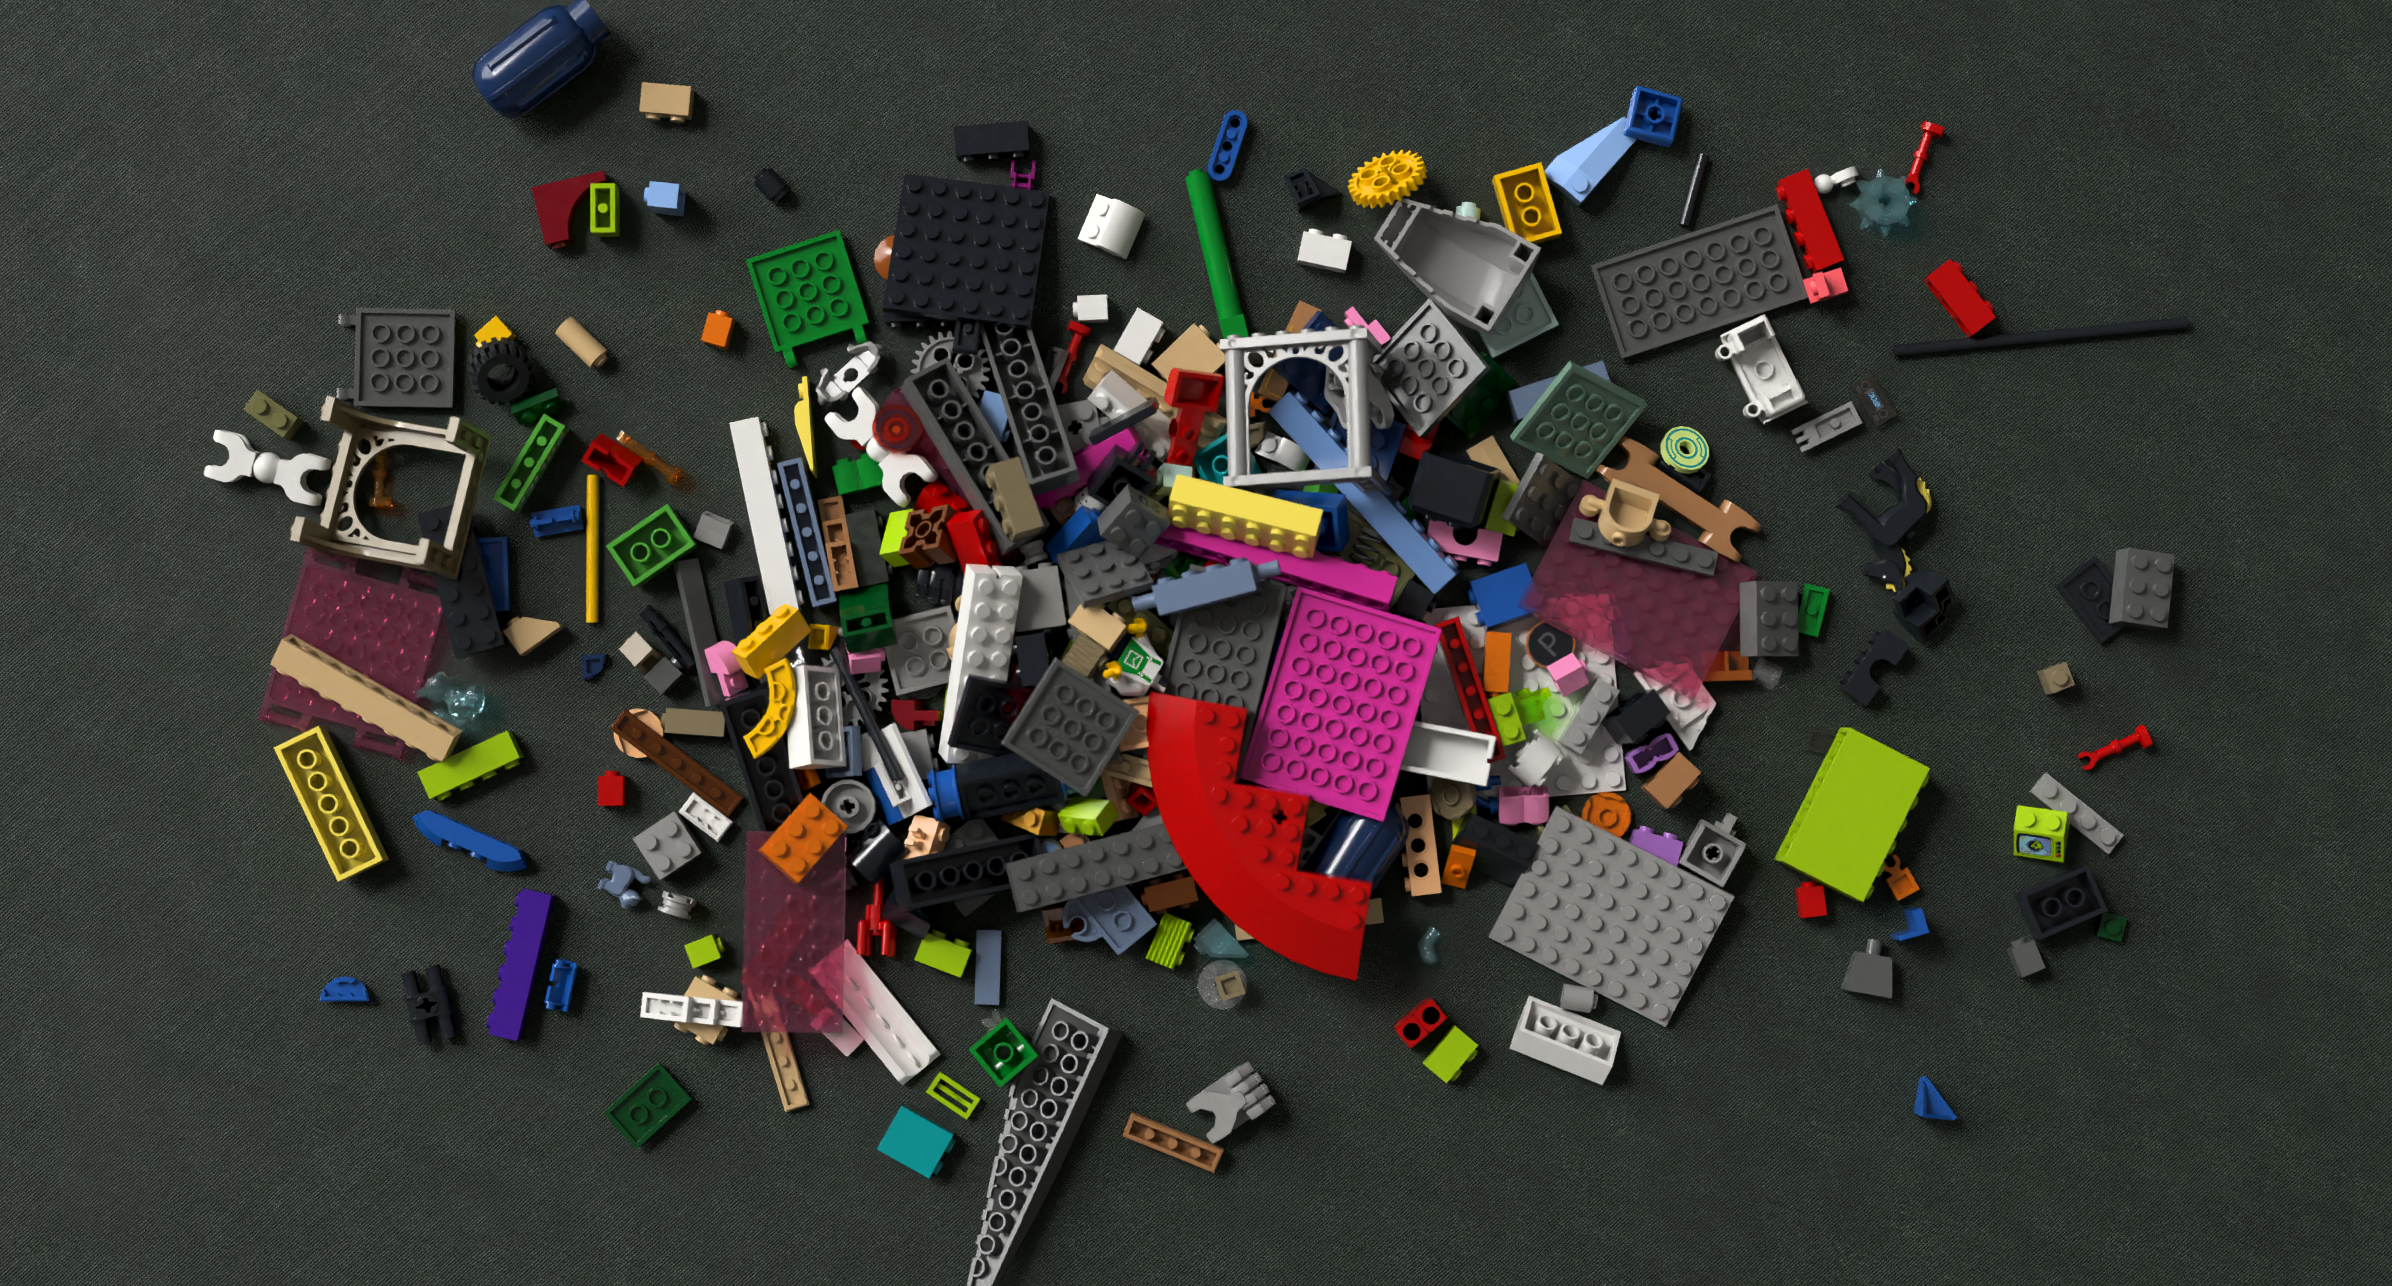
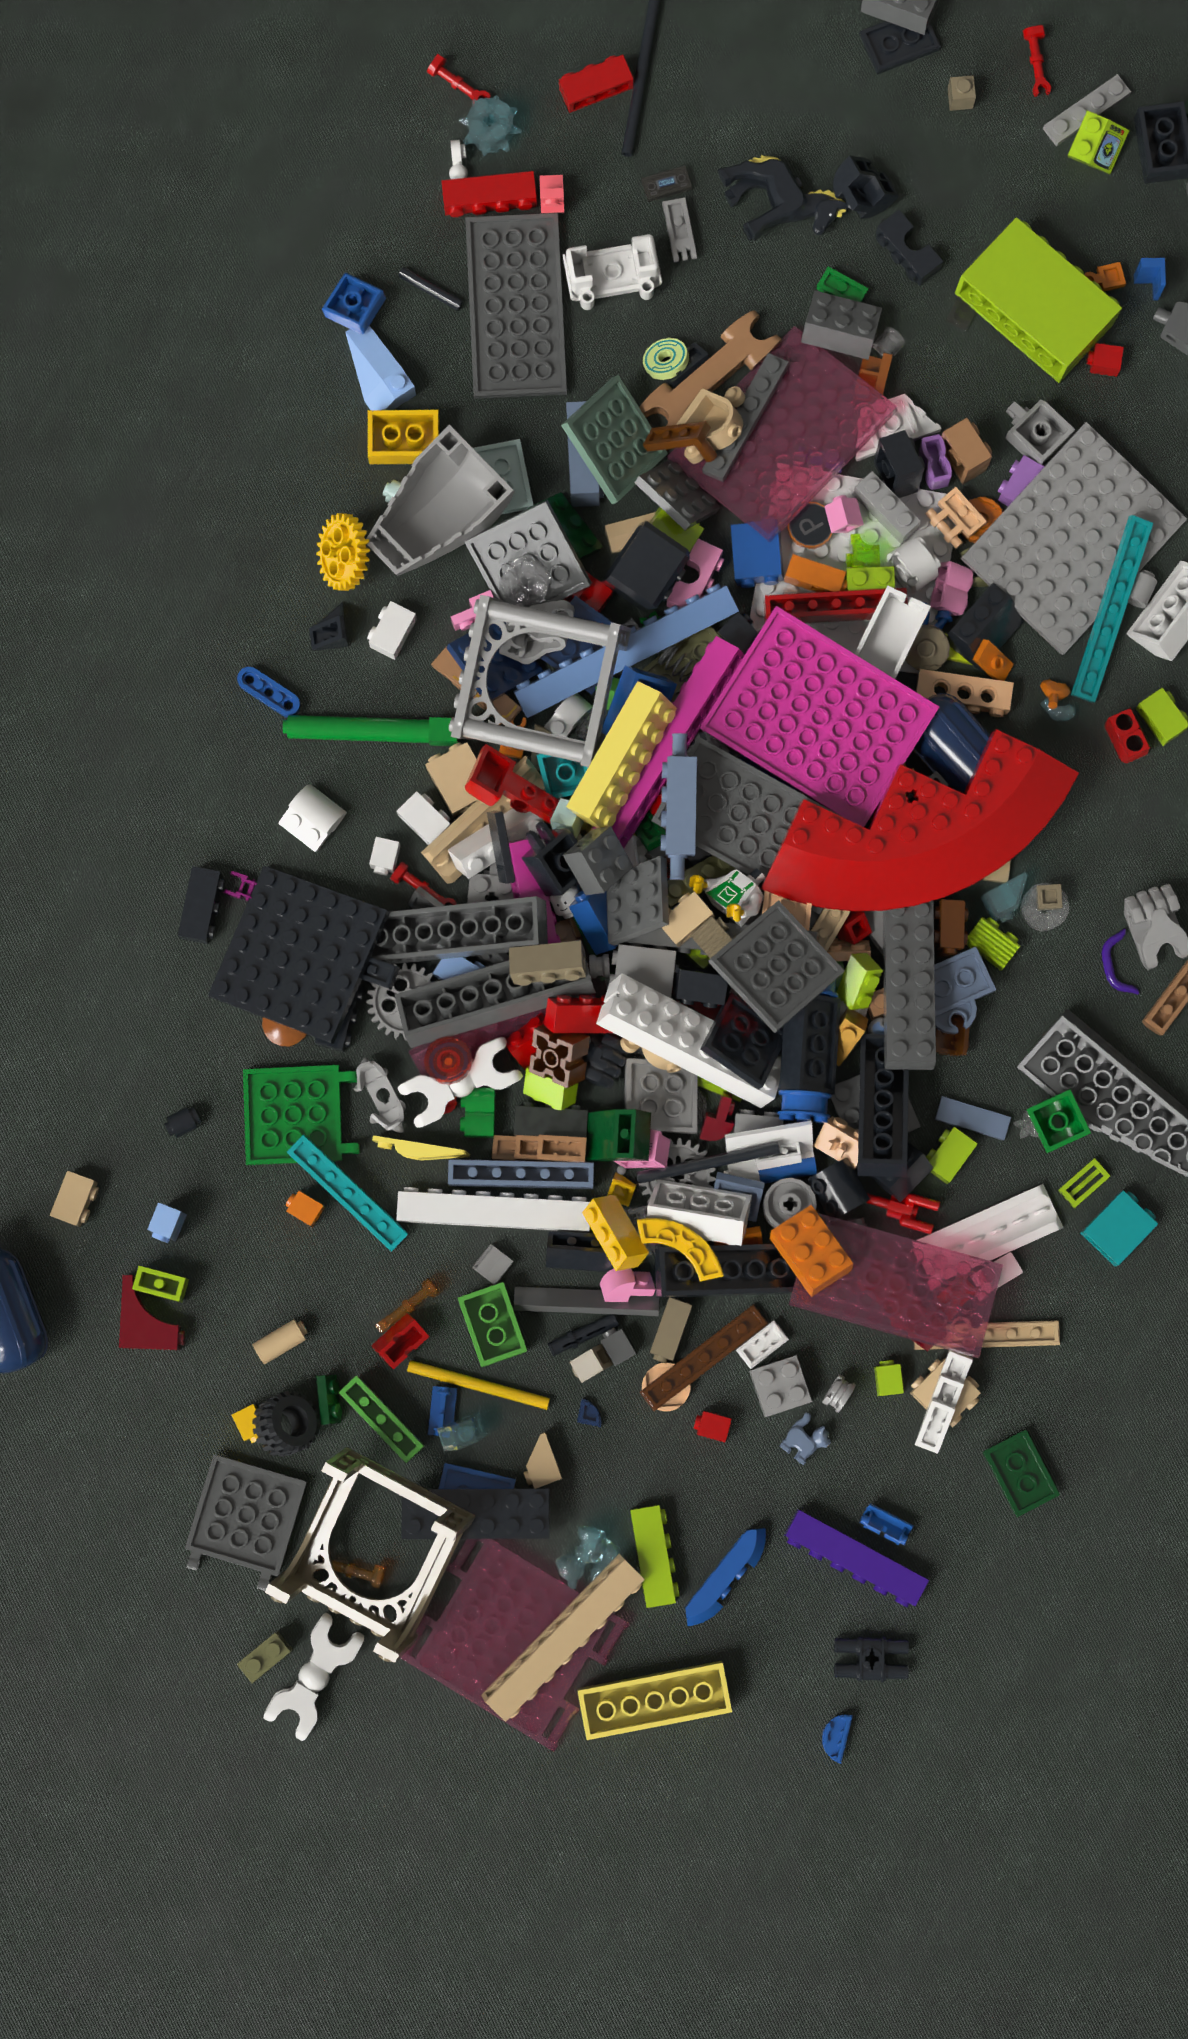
camera: 80 degrees left, 5 degrees down
none -> teal plate [287,1134,408,1252]
none -> clear light blue slope [437,1413,487,1451]
none -> clear plate [502,557,550,606]
none -> reddish brown piece [643,421,717,462]
none -> light nougat plate [925,487,987,549]
none -> orange rock [1040,679,1071,709]
none -> teal plate [1071,515,1153,702]
none -> dark purple animal [1101,929,1139,994]

